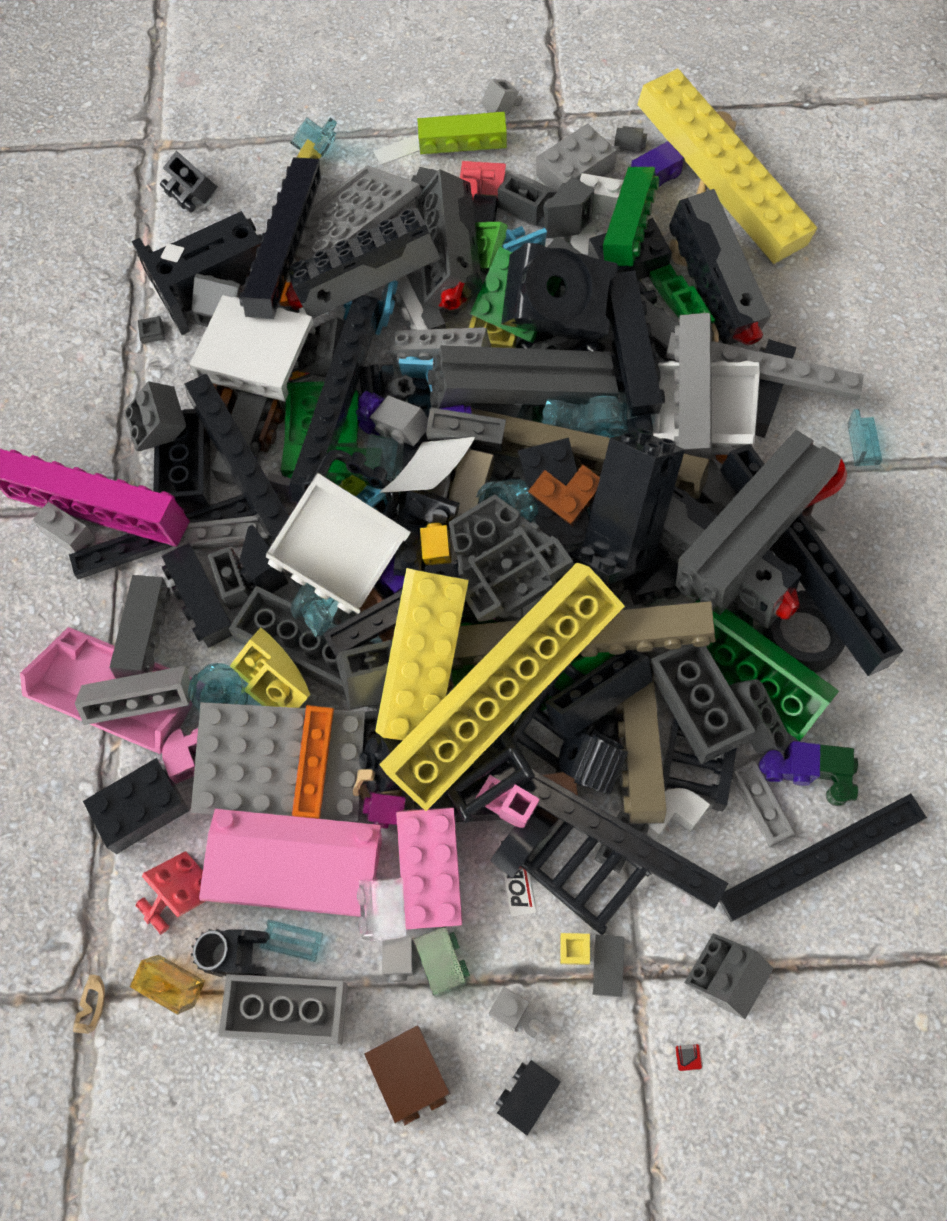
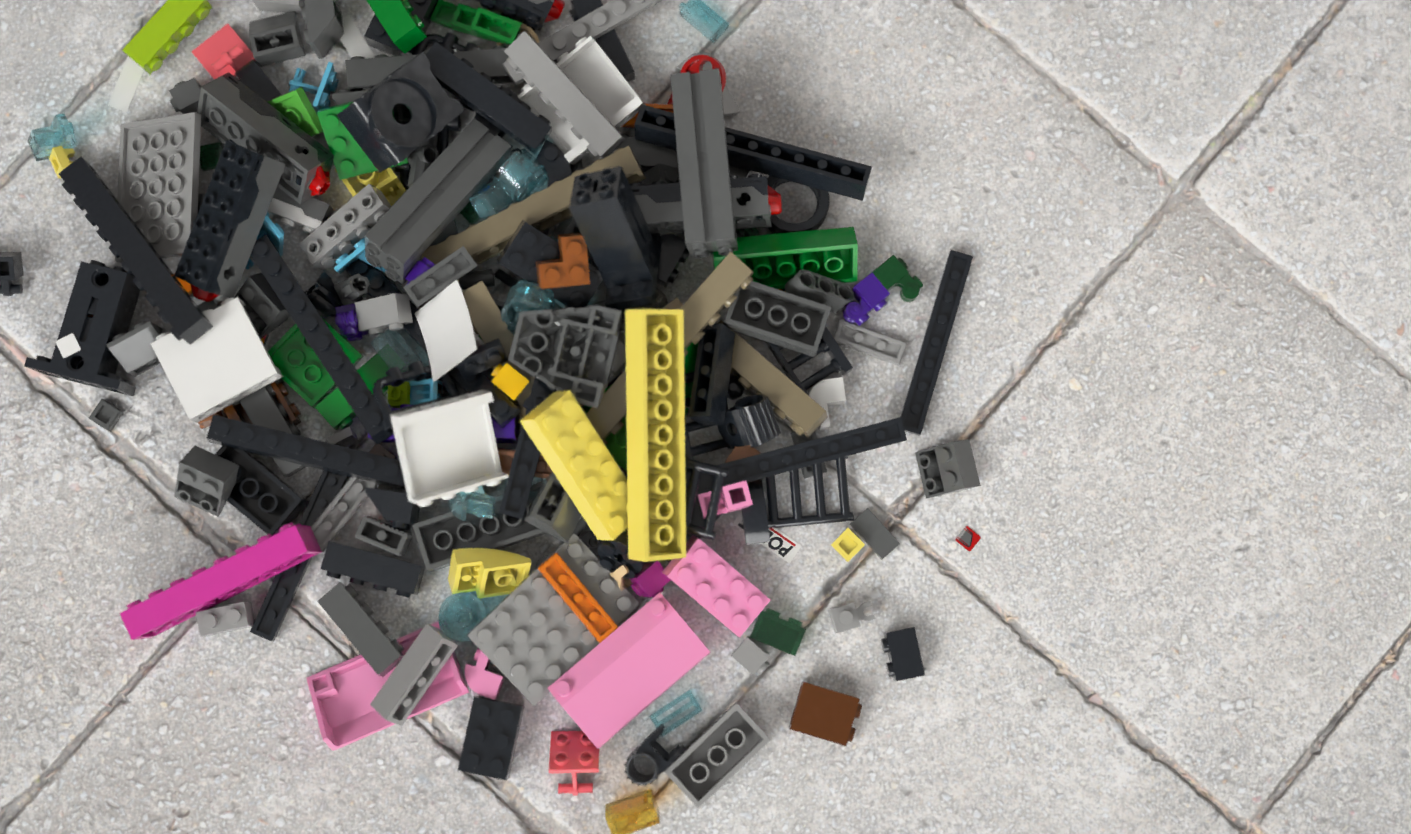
camera: 55 degrees left, 15 degrees up
clear brick [357,876,406,942] -> none

